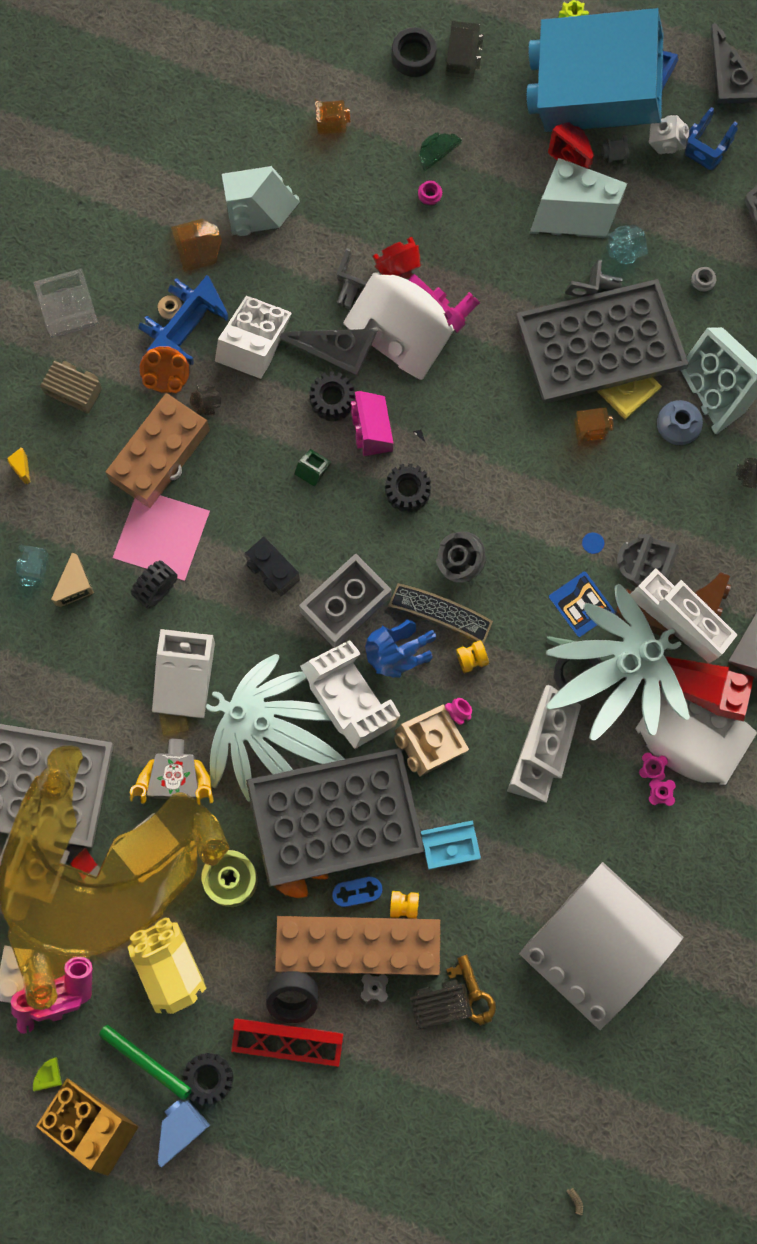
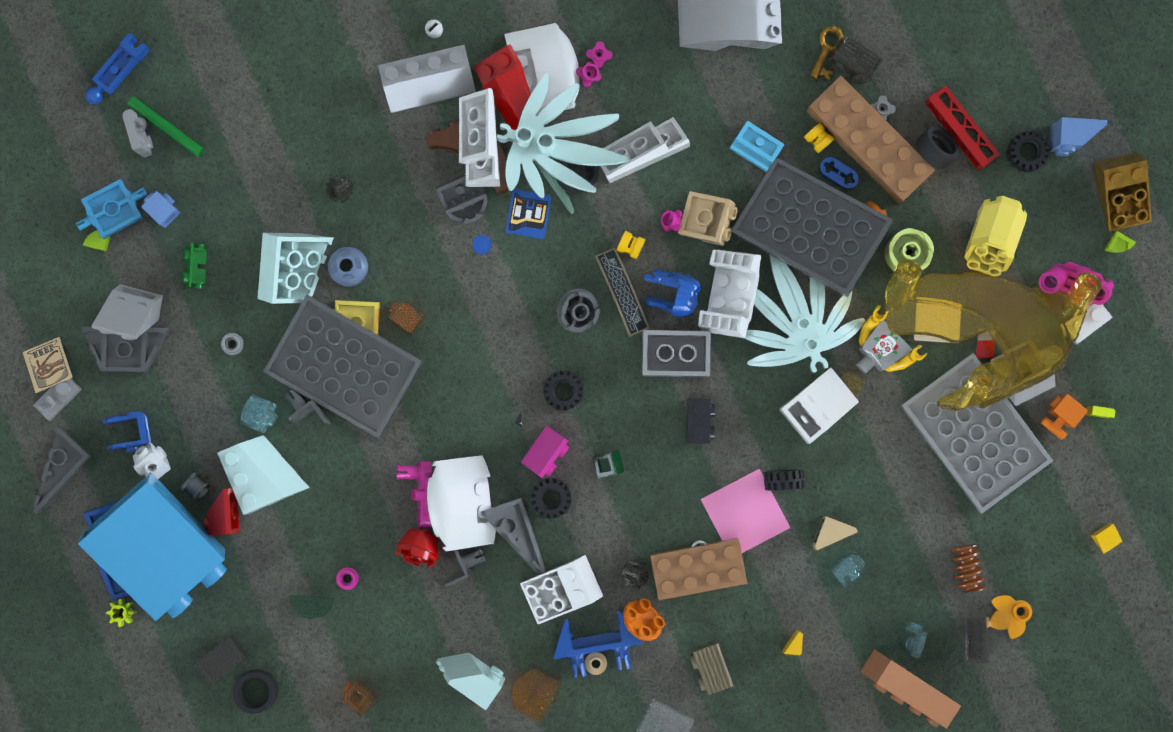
camera: 130 degrees left, 10 degrees up
green piece [99,1025,192,1100] -> none

